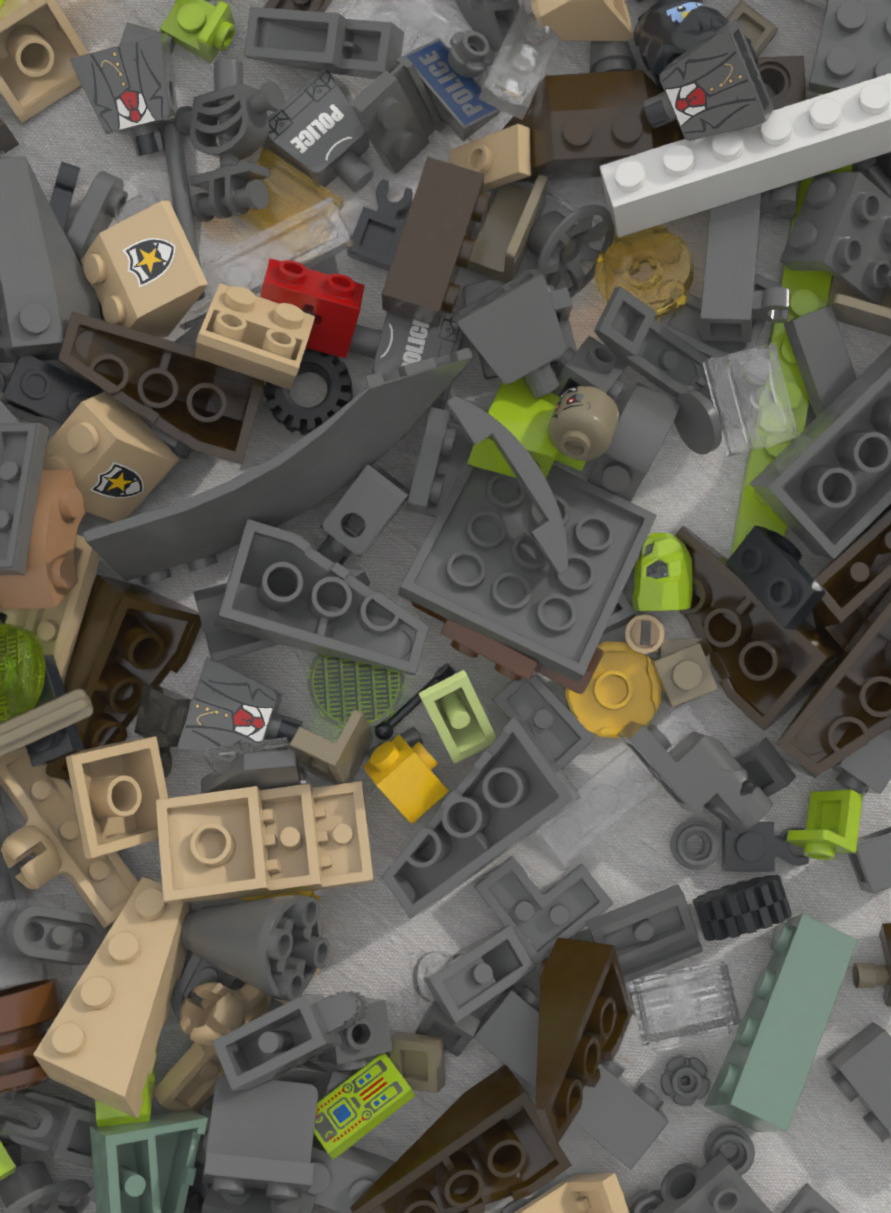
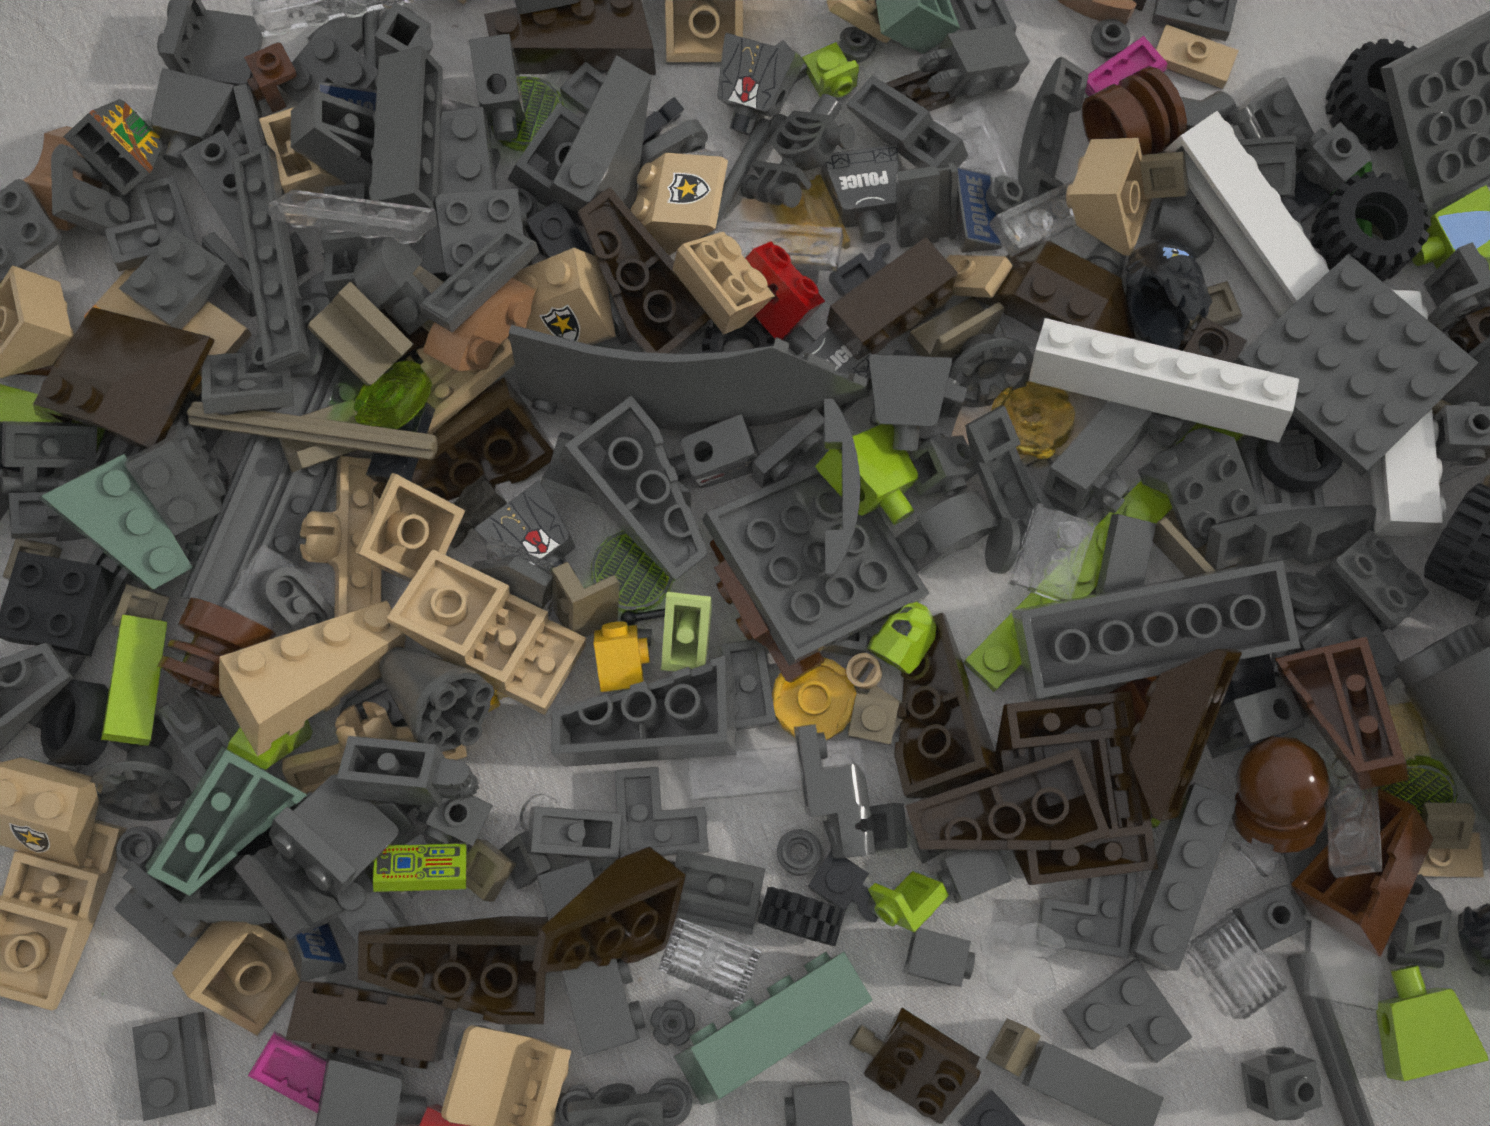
camera: 35 degrees right, 10 degrees down
dark tan head [548,386,619,461] -> none
dark grey torso [644,19,774,141] -> none
black plate [726,525,826,630] -> none

